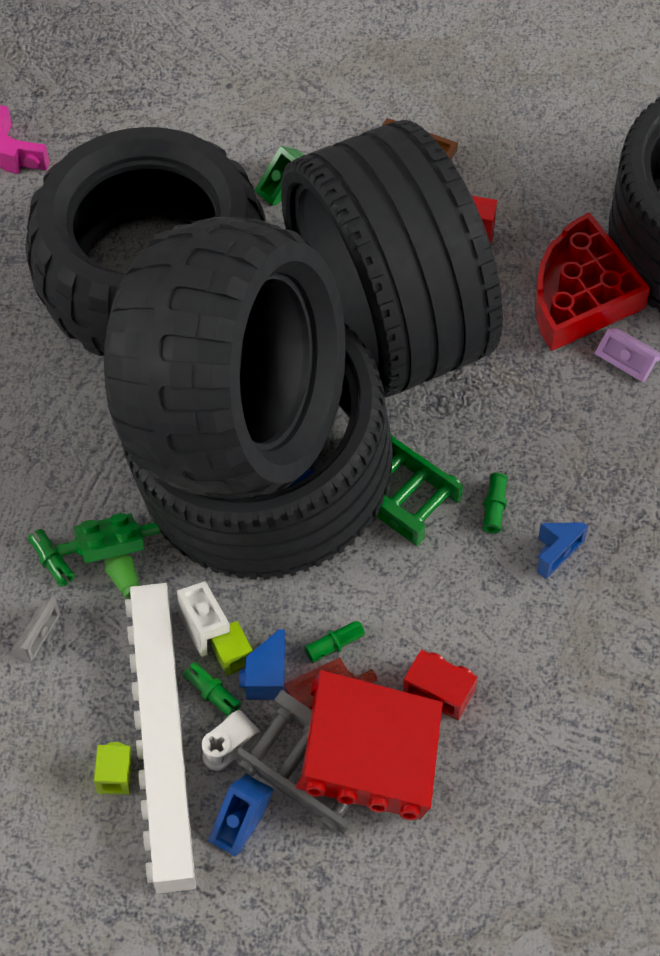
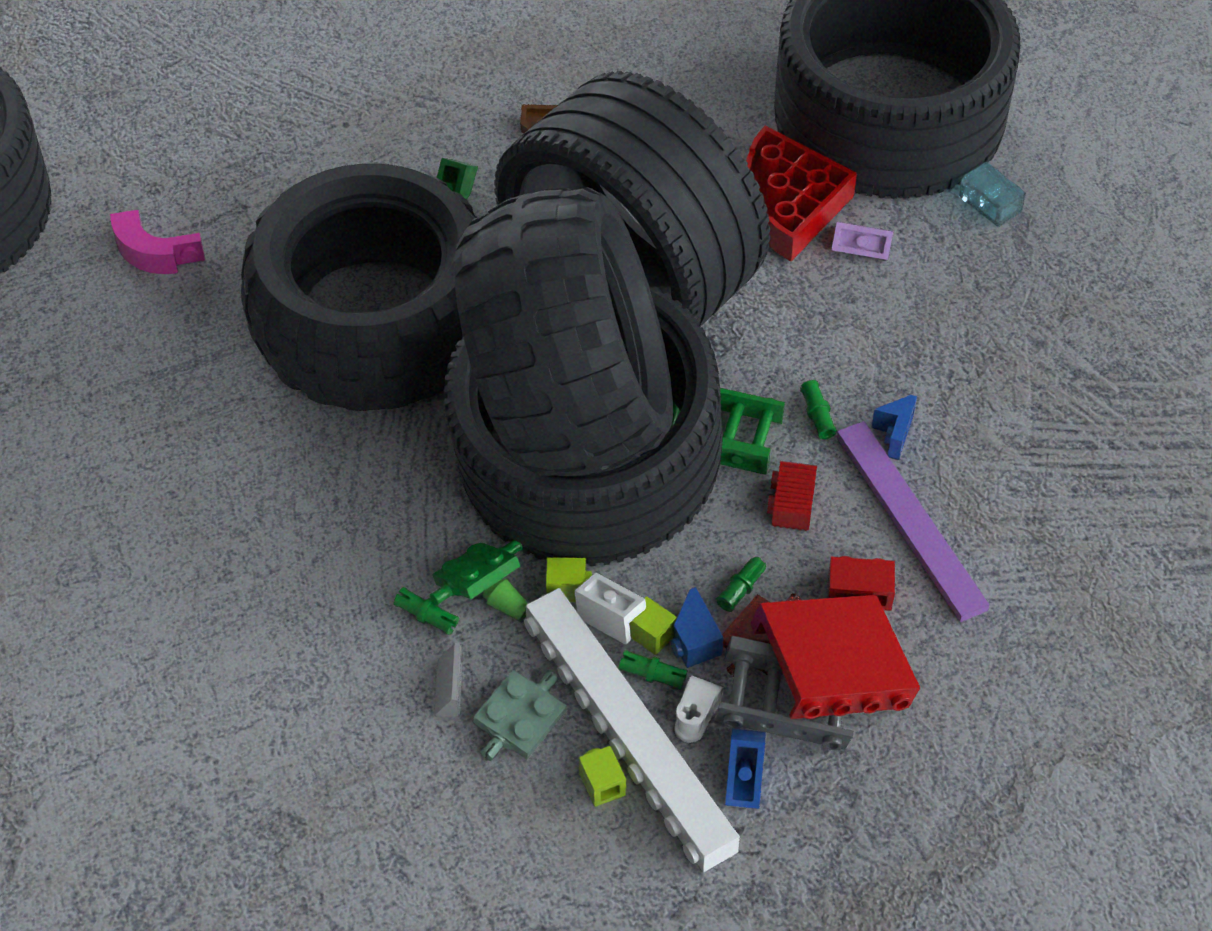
camera: 25 degrees left, 5 degrees down
none -> sand green plate [473,670,567,761]
none -> lime brick [546,557,592,602]
none -> red brick [767,461,817,531]
none -> medium lavender tile [837,421,989,622]

